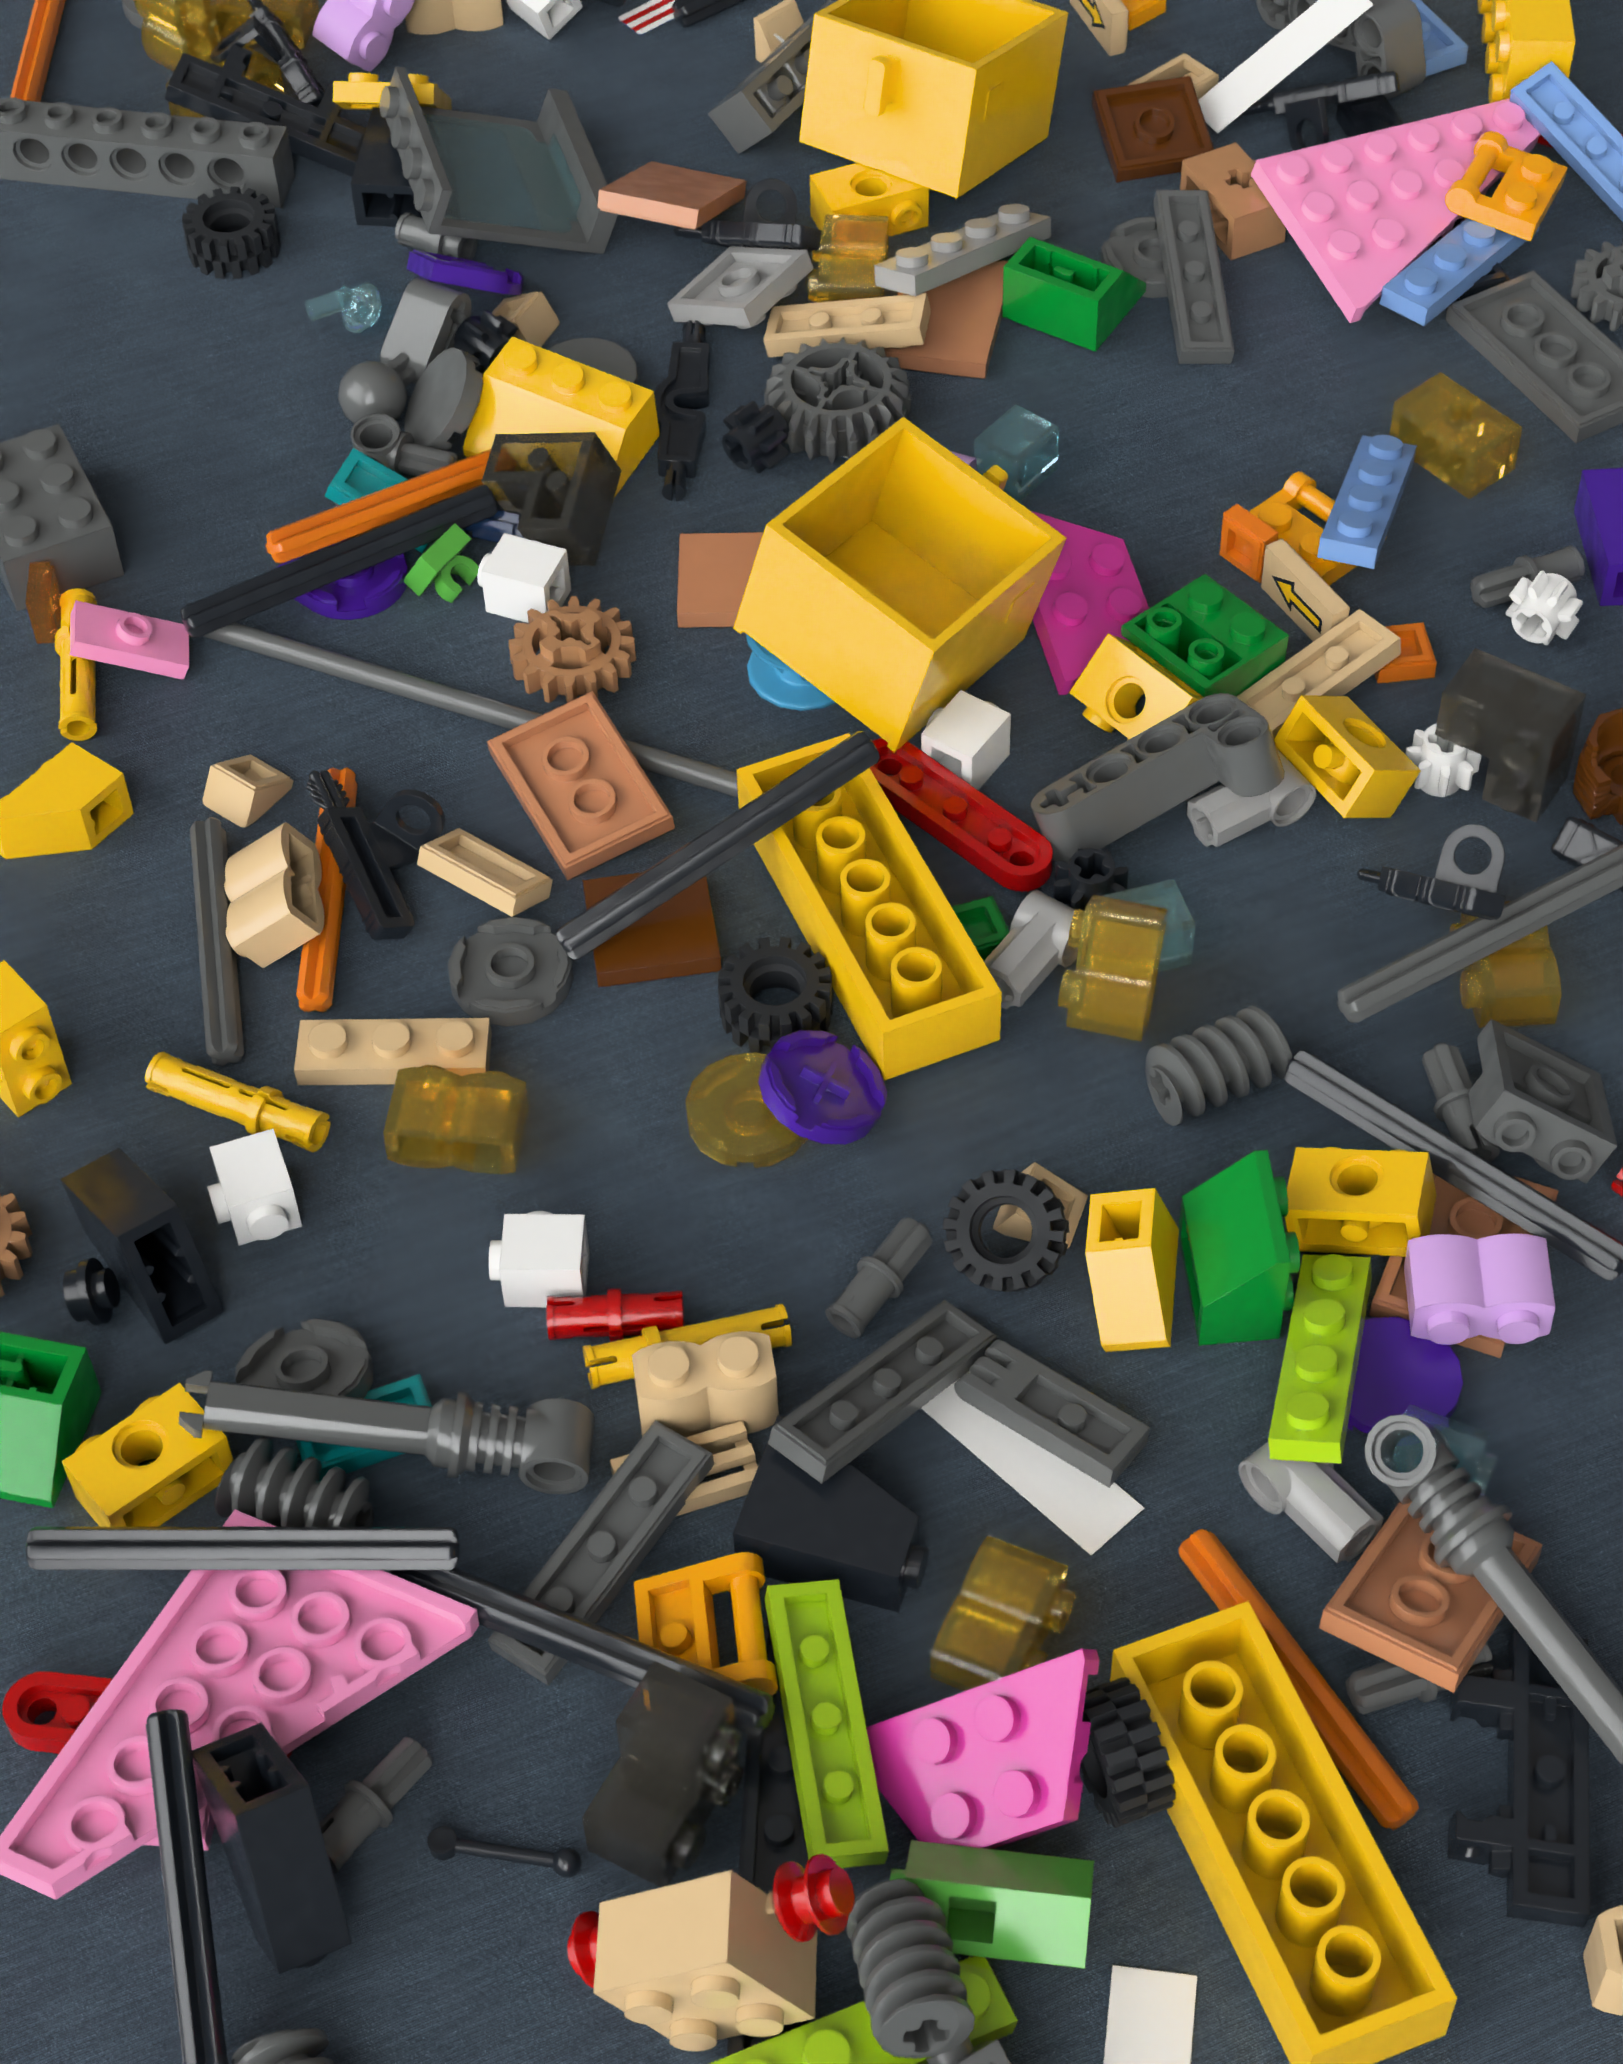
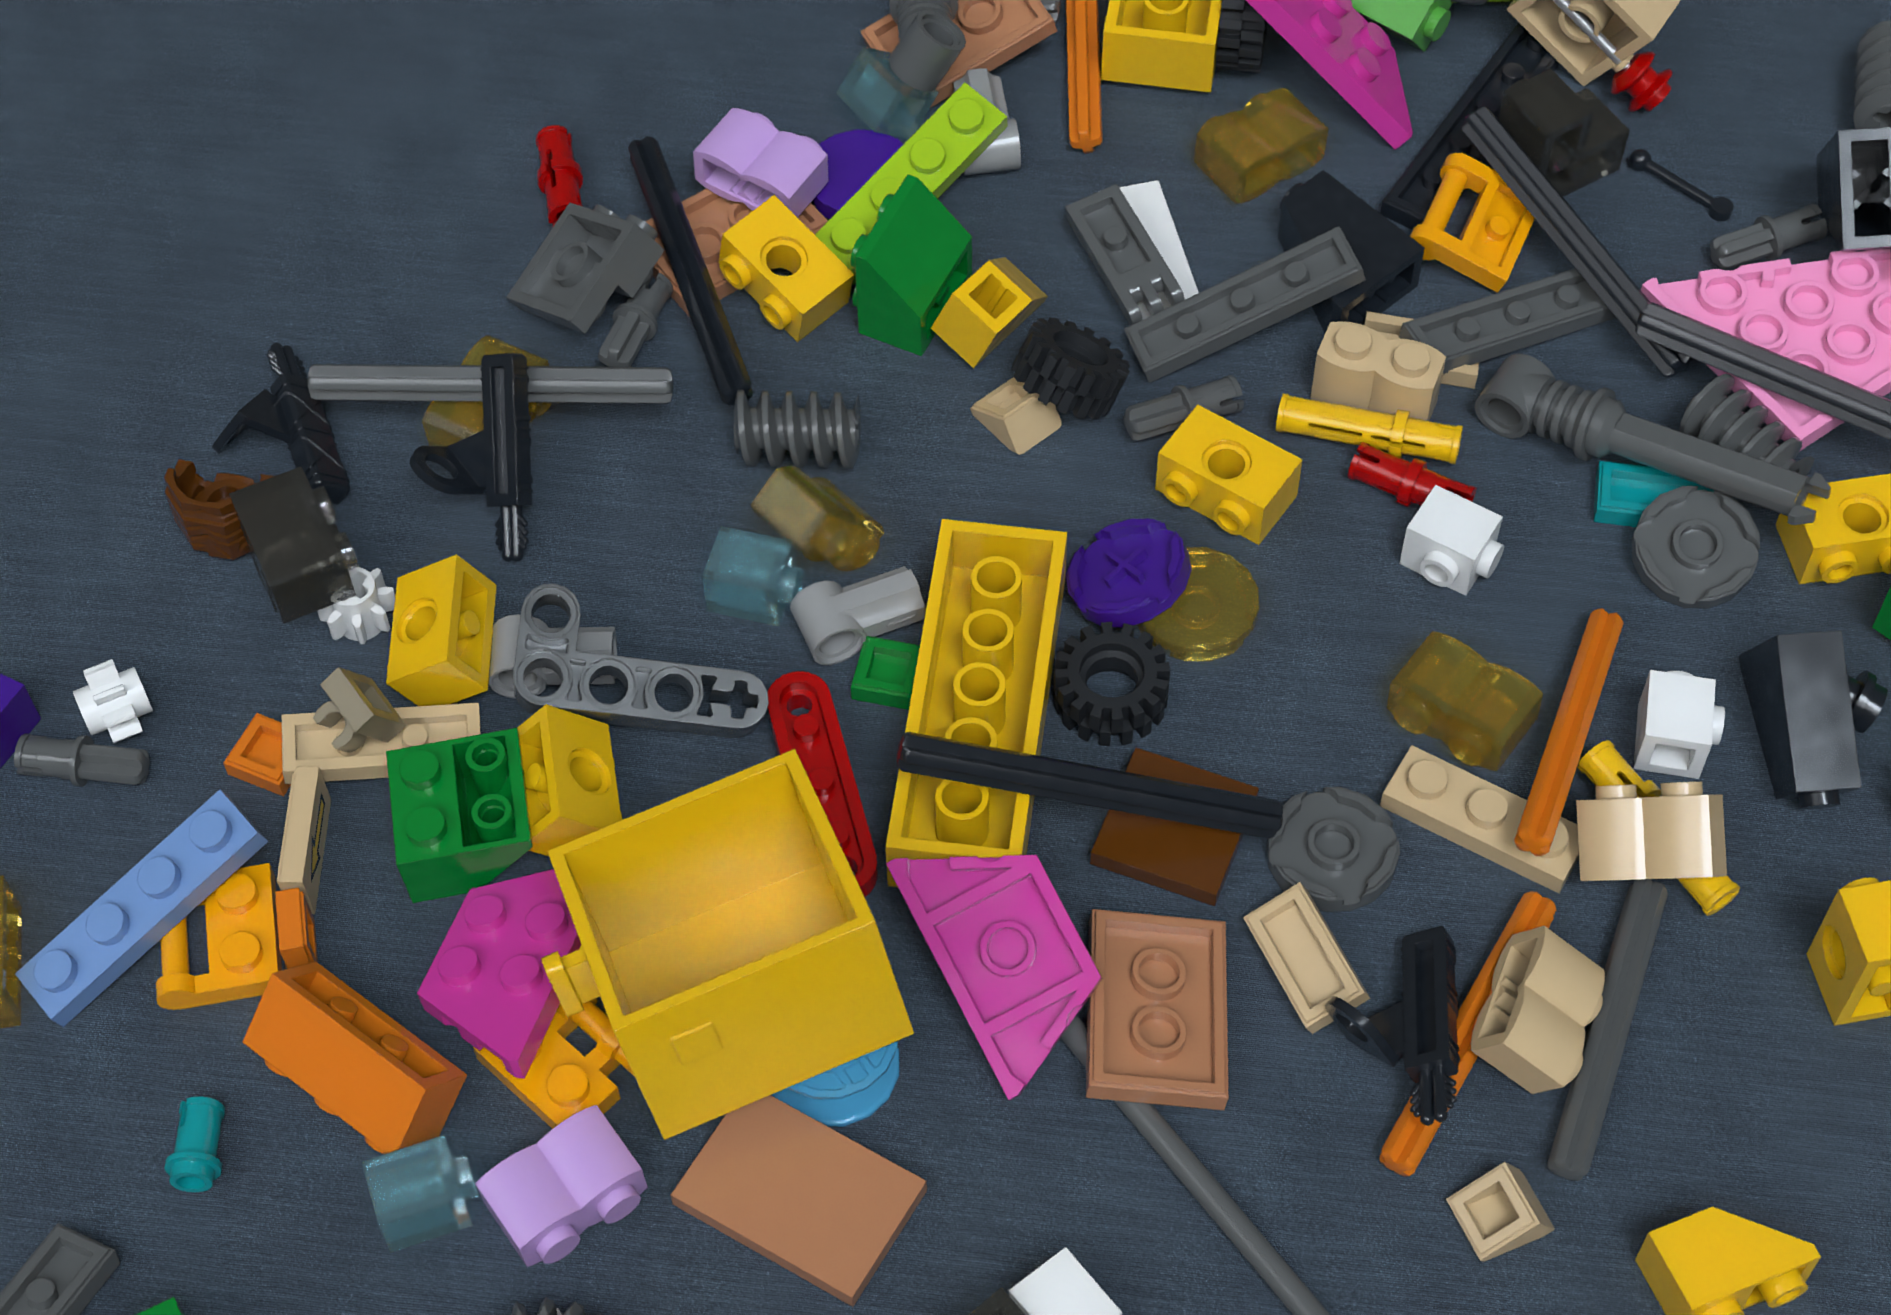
camera: 150 degrees left, 5 degrees up
medium nougat gear [509,596,636,703] -> none
lime plate [764,1579,889,1868] -> none
black gear [1053,848,1129,924] -> none
none -> teal pin [164,1096,225,1192]
none -> orange brick [242,961,467,1159]
none -> dark tan tile [313,667,406,753]
none -> dark pink wing [886,855,1103,1100]
none -> yellow brick [1155,404,1303,545]
none -> orange axle [1514,608,1624,856]
none -> tan brick [1576,782,1727,881]

